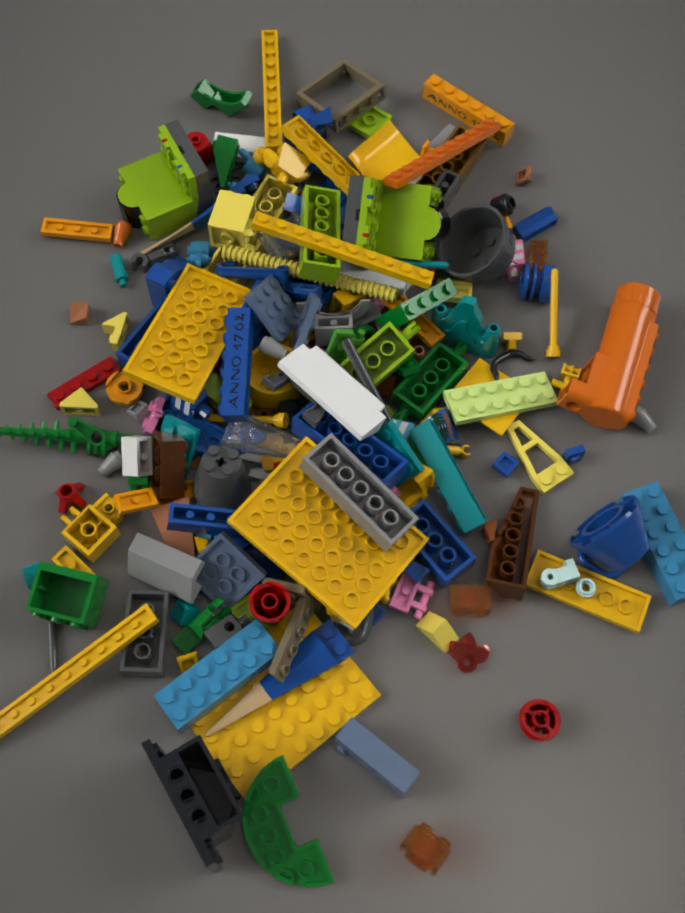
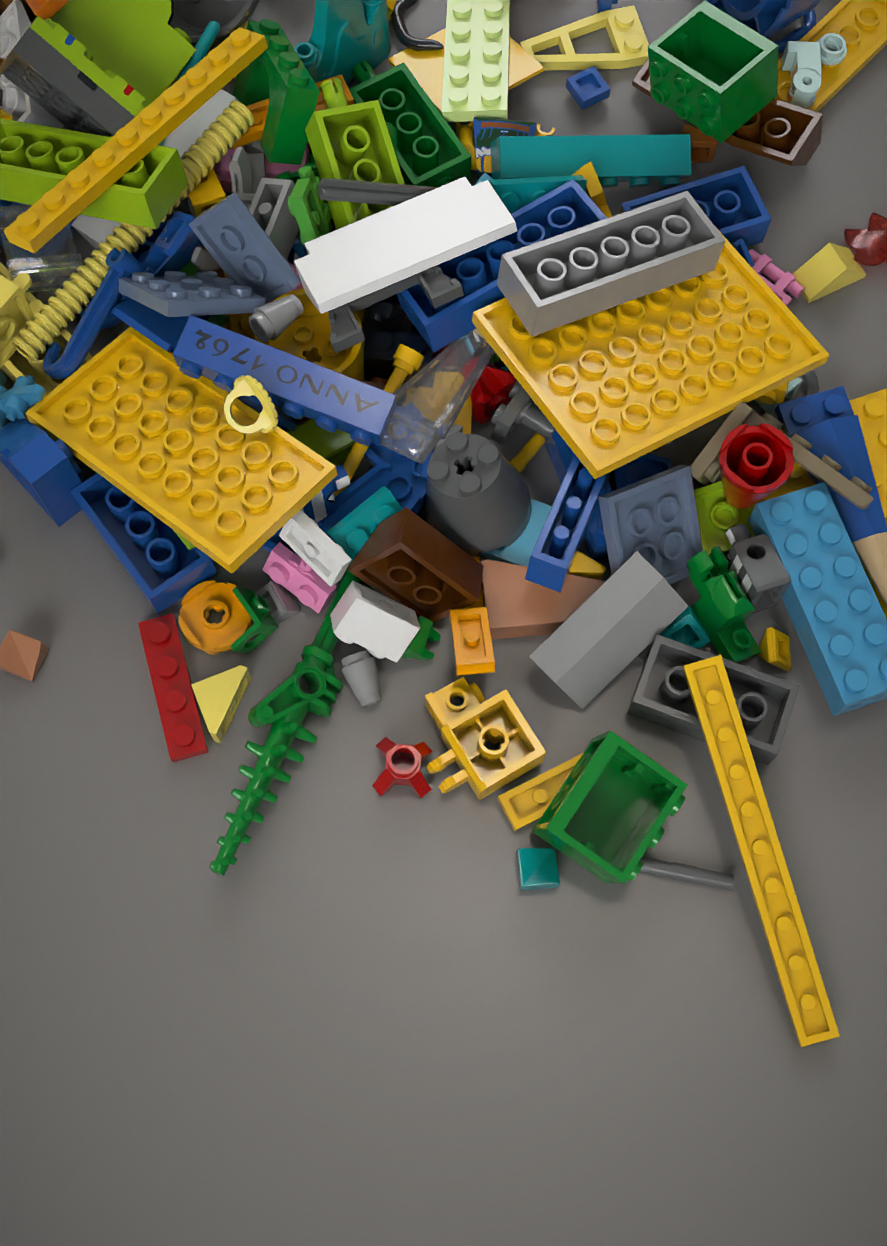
camera: 70 degrees left, 5 degrees up
light yellow slope [102,312,130,352] -> none
clear orange brick [448,585,492,617] -> none
none -> light yellow piece [223,375,278,434]
none -> green bracket [230,586,279,654]
none -> white plate [279,510,352,587]
none -> green container [648,0,779,143]

